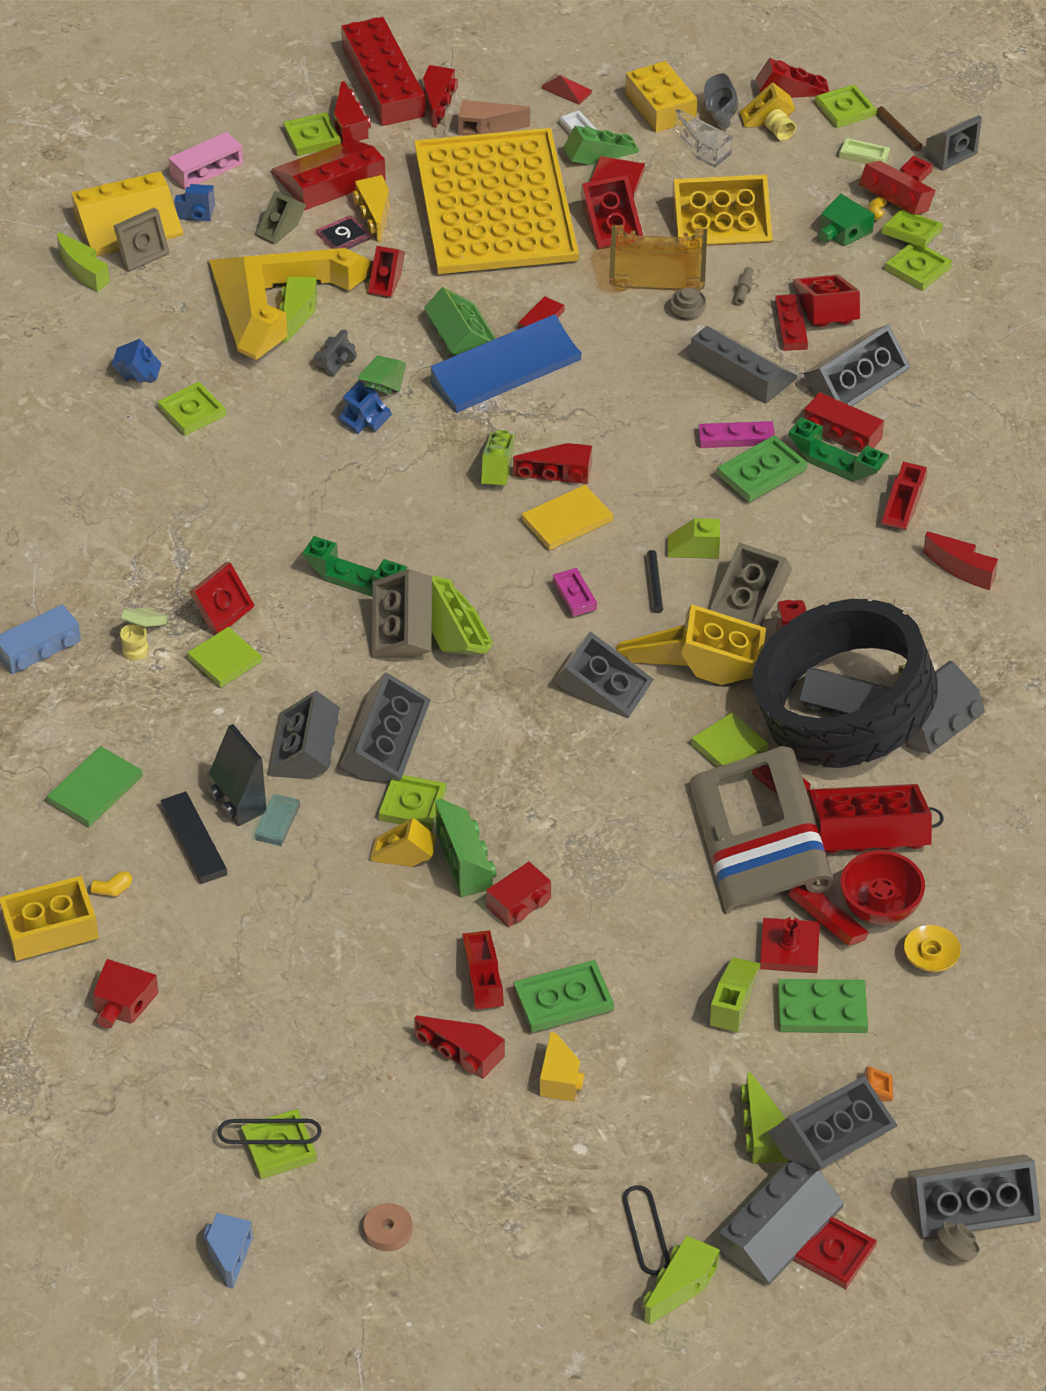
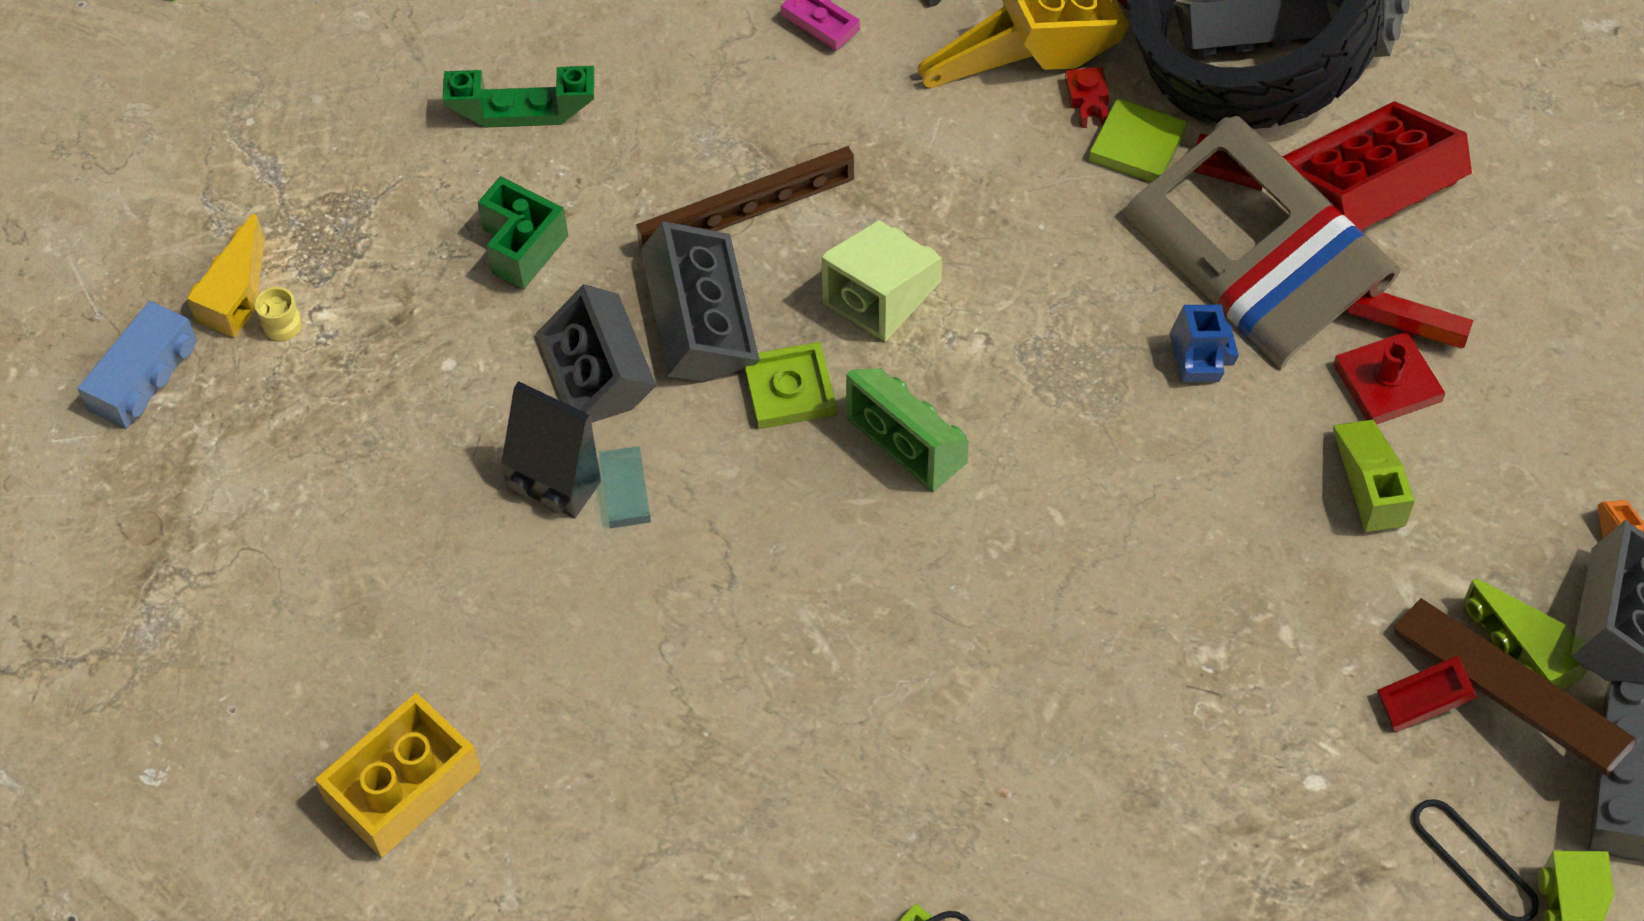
camera: 25 degrees left, 10 degrees up
bright green tile [47,746,143,827] -> none
yellow arm [91,871,133,897] -> none
red torso [93,959,159,1029] -> none
yellowish green tile [121,608,168,627] -> none
black tile [161,791,228,884] -> none
lime tile [187,627,262,688] -> none
red tile [189,562,255,635] -> none
yellow slope [370,818,437,867] -> none
dark tan slope [372,569,432,657] -> none
red slope [414,1015,505,1079] -> none
lime wedge [429,575,494,655] -> none
red slope [462,930,504,1010] -> none
red brick [486,861,551,928] -> none
bright green plate [513,960,614,1033] -> none
yellow slope [540,1032,585,1102] -> none
dark grey slope [554,631,654,718] -> none
bright green plate [778,979,868,1033] -> none
red piece [841,850,925,925] -> none
yellow dish [904,925,961,972] -> none
none -> yellow slope [186,213,265,338]
none -> green brick [477,176,568,289]
none -> reddish brown tile [636,146,854,251]
none -> yellowish green slope [821,220,942,342]
none -> red plate [1065,67,1109,128]
none -> blue brick [1169,305,1239,382]
none -> red tile [1377,655,1478,733]
none -> reddish brown tile [1393,598,1636,776]

